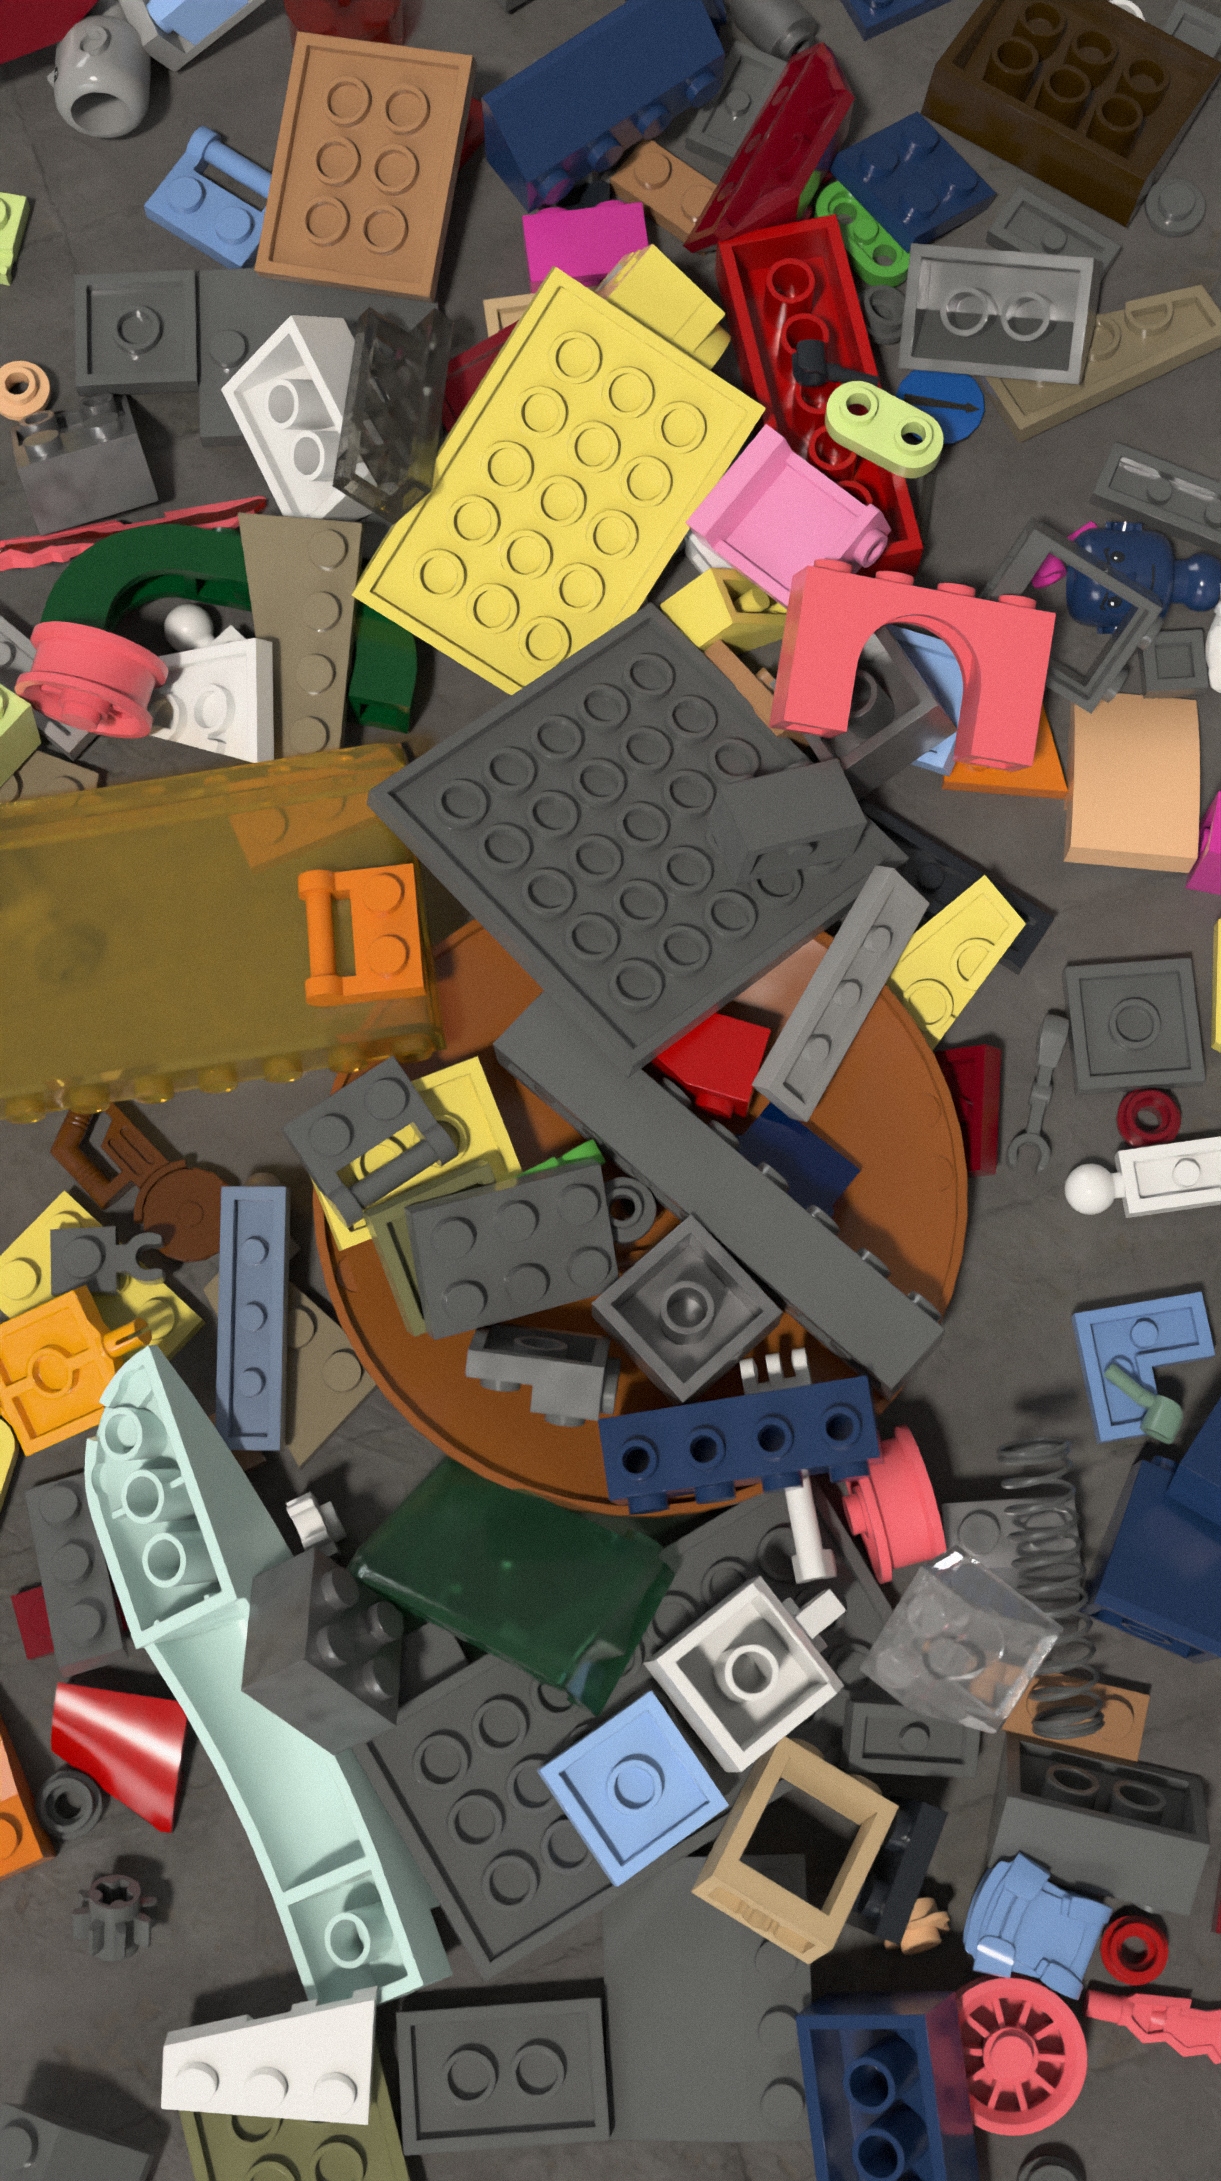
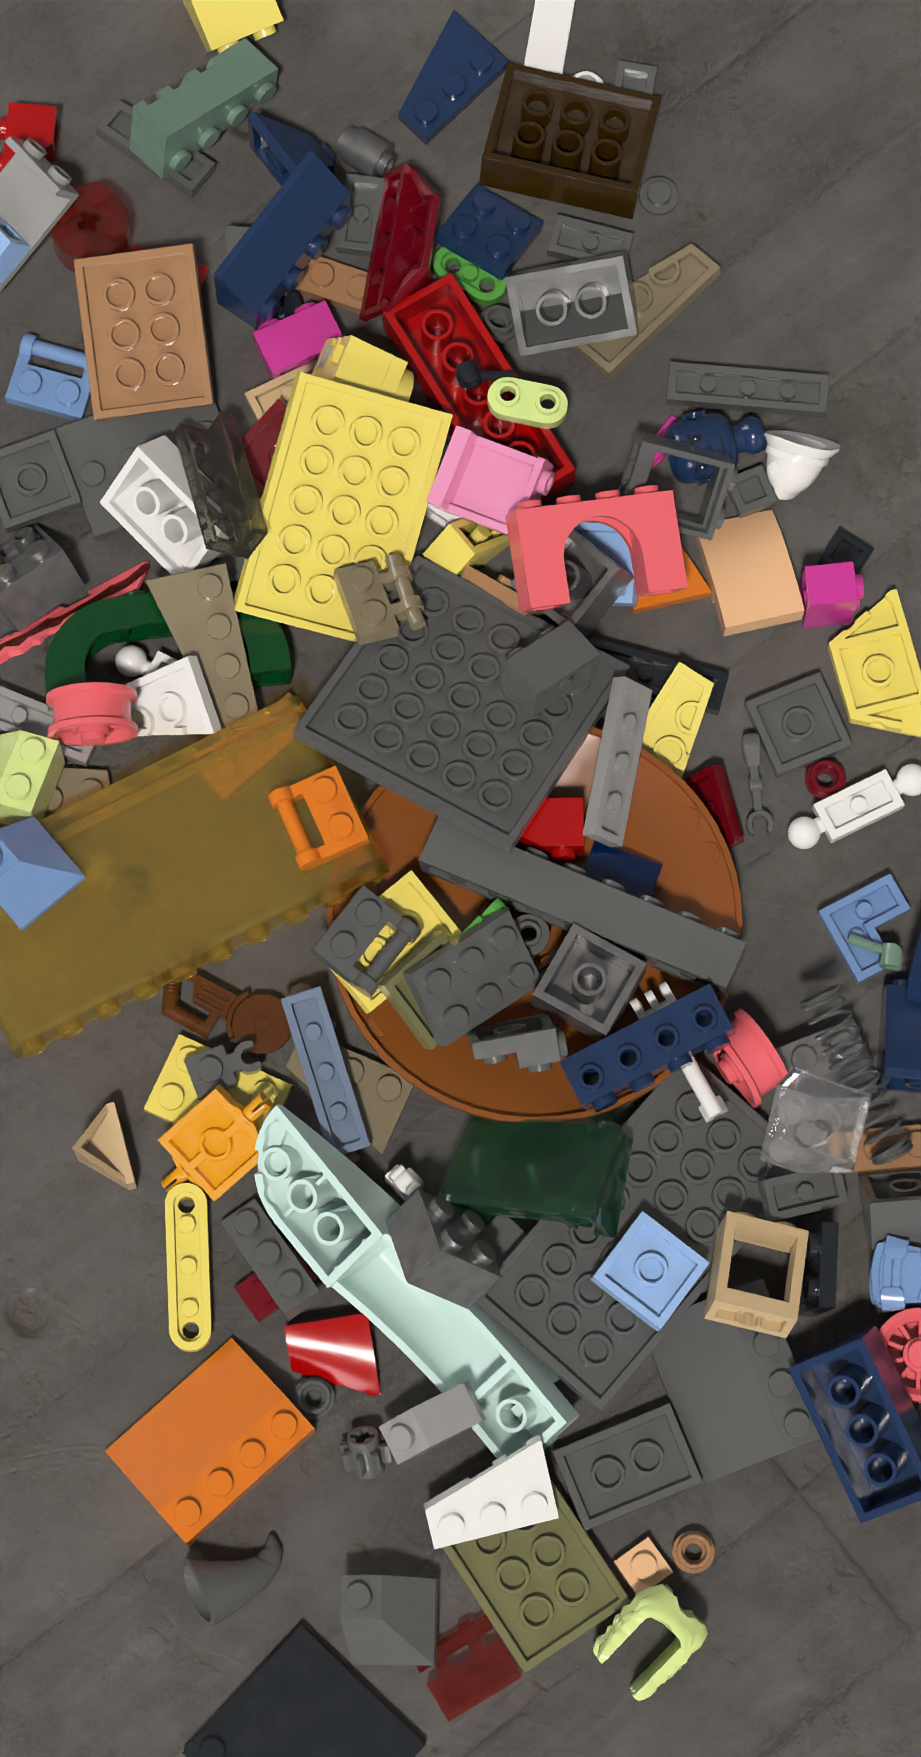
camera: 20 degrees left, 0 degrees up
white hinge [643,1576,847,1772] -> none
light nougat plate [884,1898,950,1955] -> none
blue piece [895,370,985,549] -> none
none -> dark tan plate [334,554,426,645]
none -> light grey slope [379,1381,486,1465]

